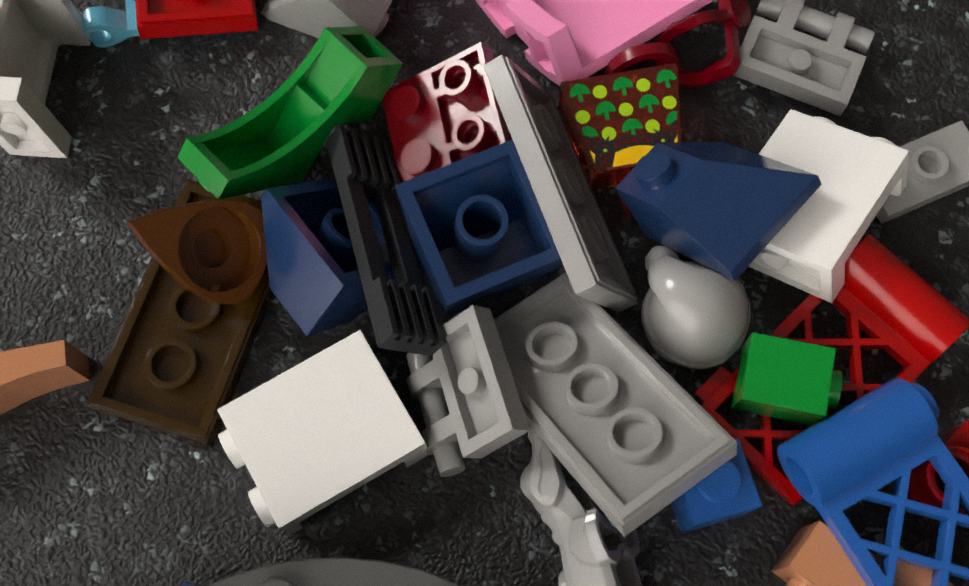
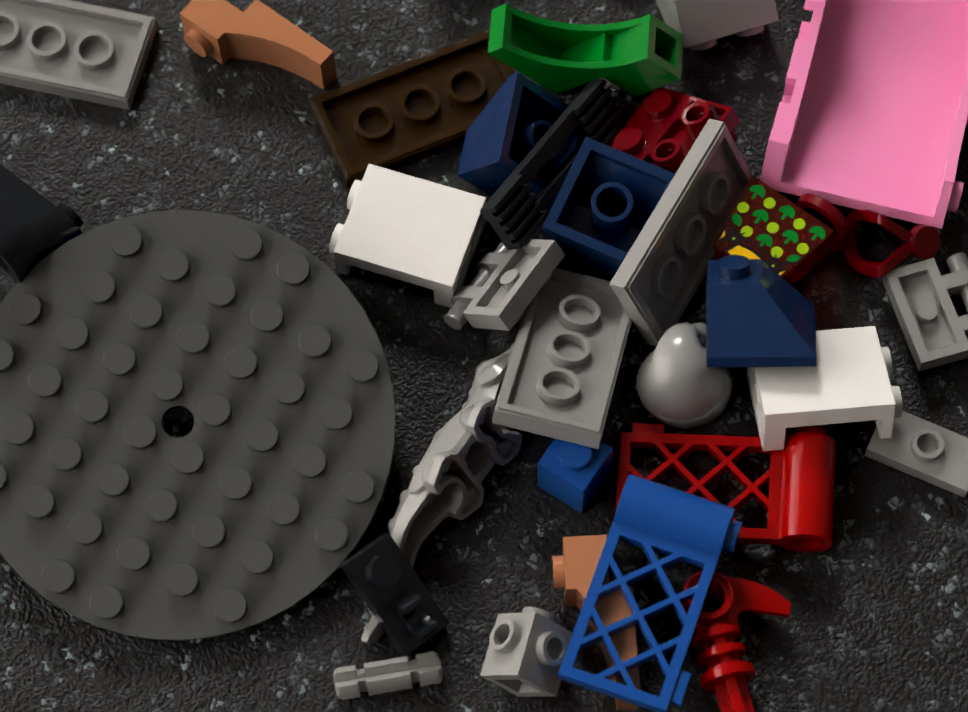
camera: 50 degrees right, 5 degrees down
reddish brown piece [126,199,267,304] -> none
green brick [731,332,843,425] -> none

